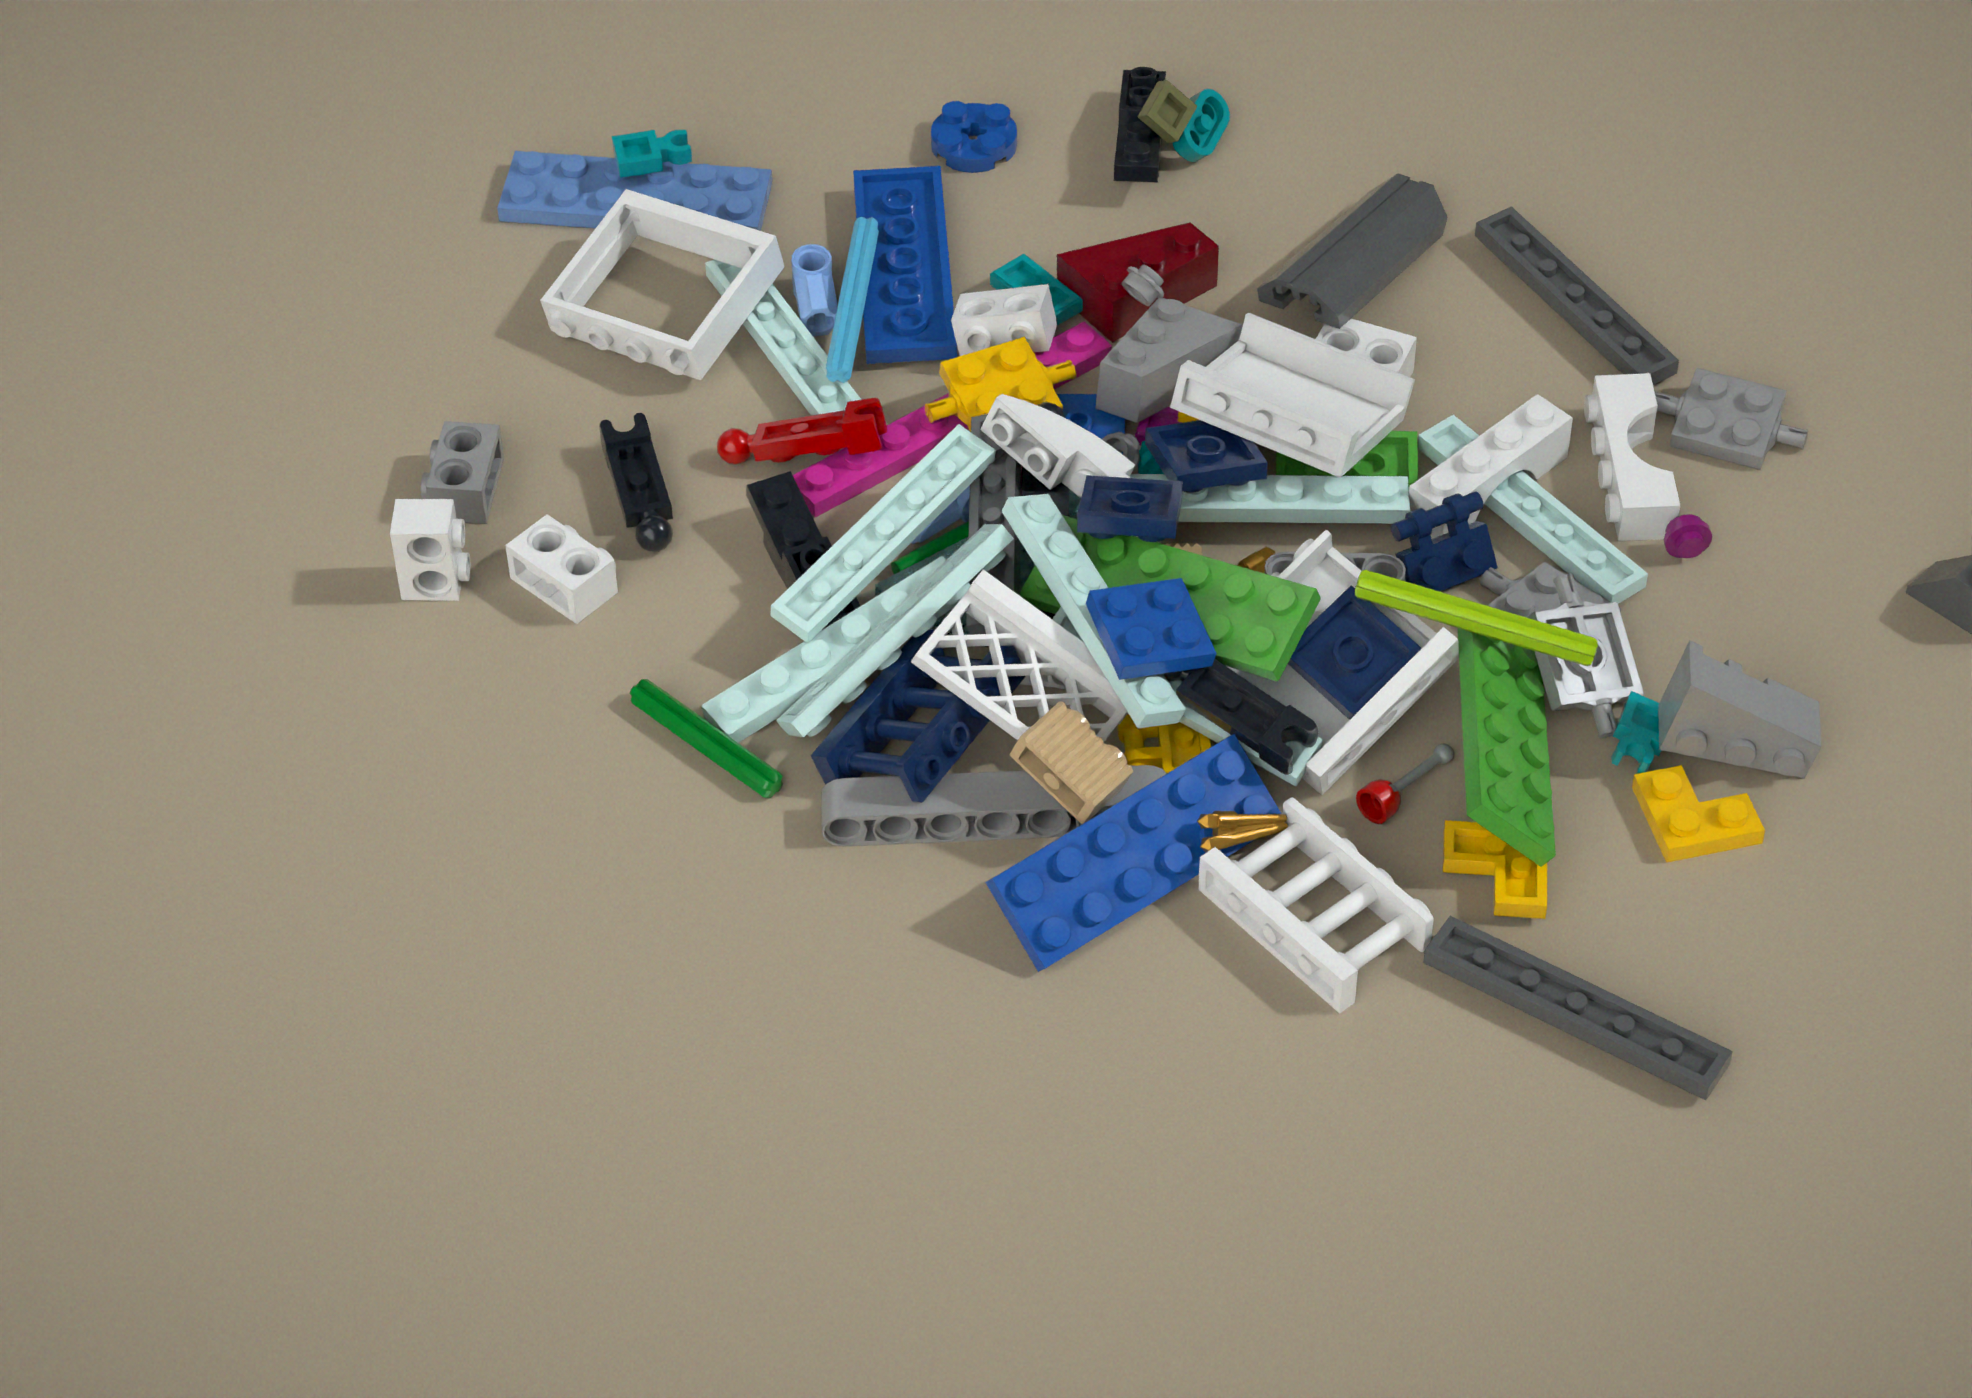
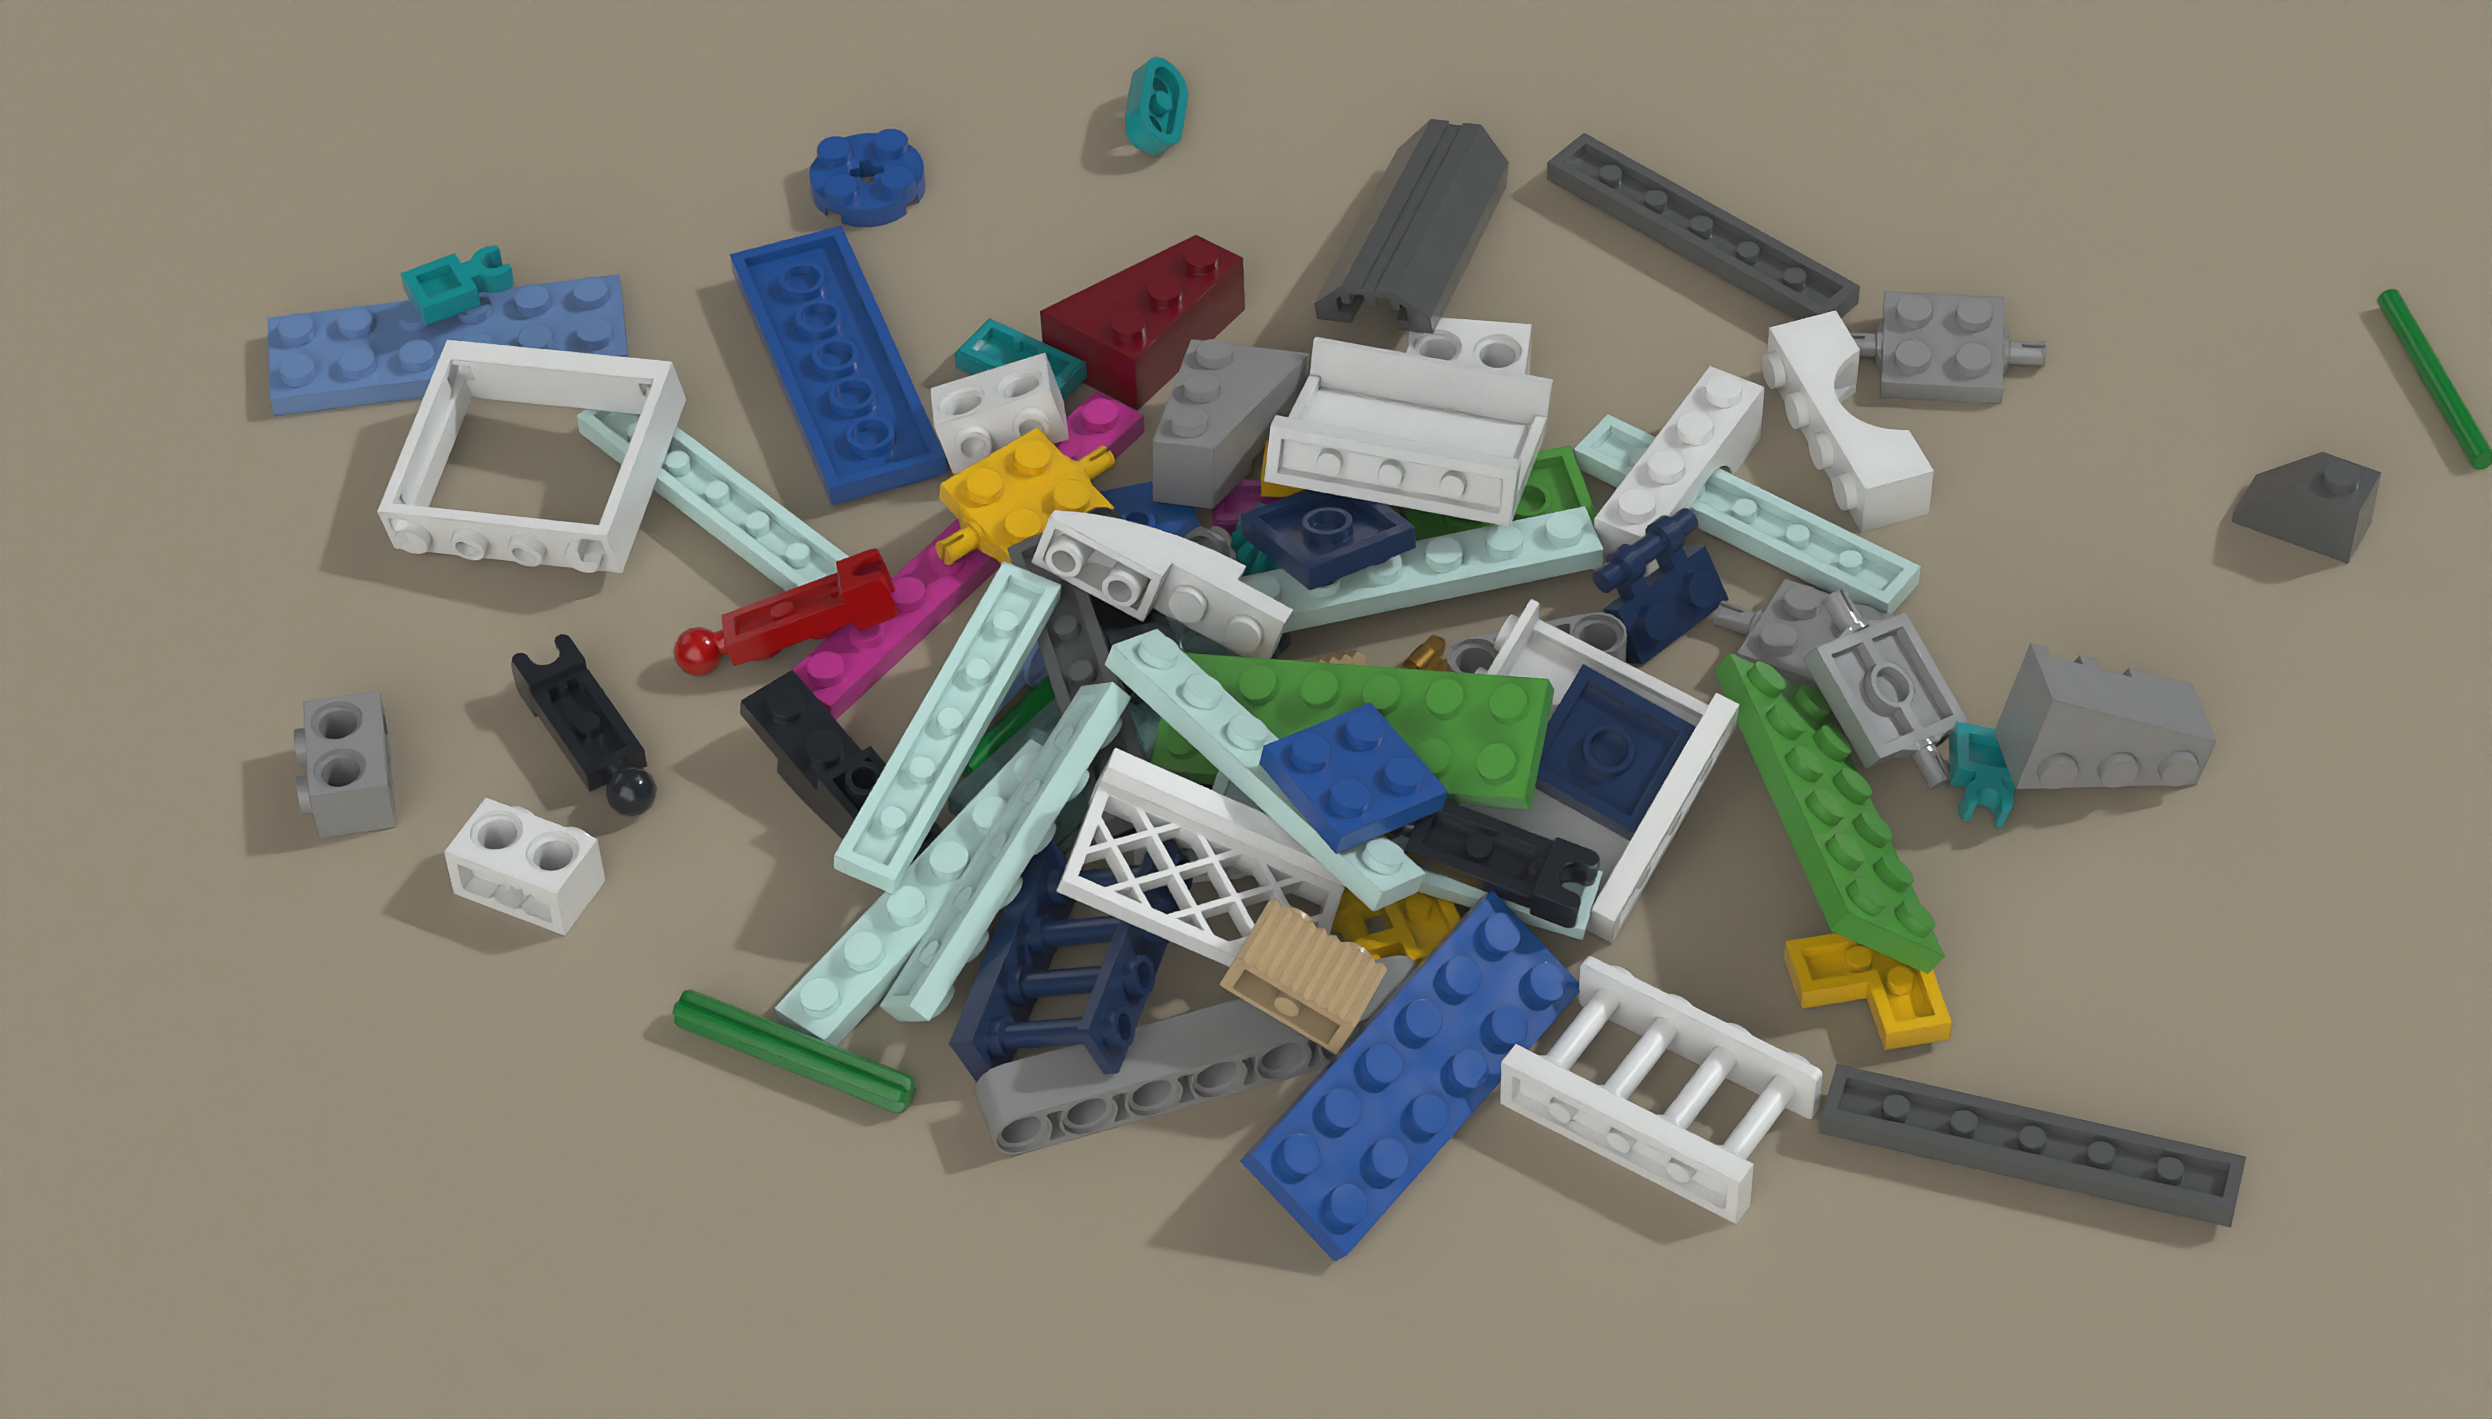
camera: 15 degrees left, 0 degrees up
white brick [390,499,471,601] -> none
light blue piece [791,244,838,336] -> none
medium azure axle [826,217,879,383] -> none
dark blue plate [1077,475,1183,542] -> none
black slope [1114,67,1166,183] -> none
light grey plate [1121,265,1164,306] -> none
olive plate [1138,80,1197,143] -> none
pearl gold piece [1197,811,1288,852] -> none
lime axle [1355,570,1598,666] -> none
red hinge [1356,744,1453,824] -> none
yellow plate [1632,765,1765,863] -> none
magenta plate [1664,514,1712,558] -> none

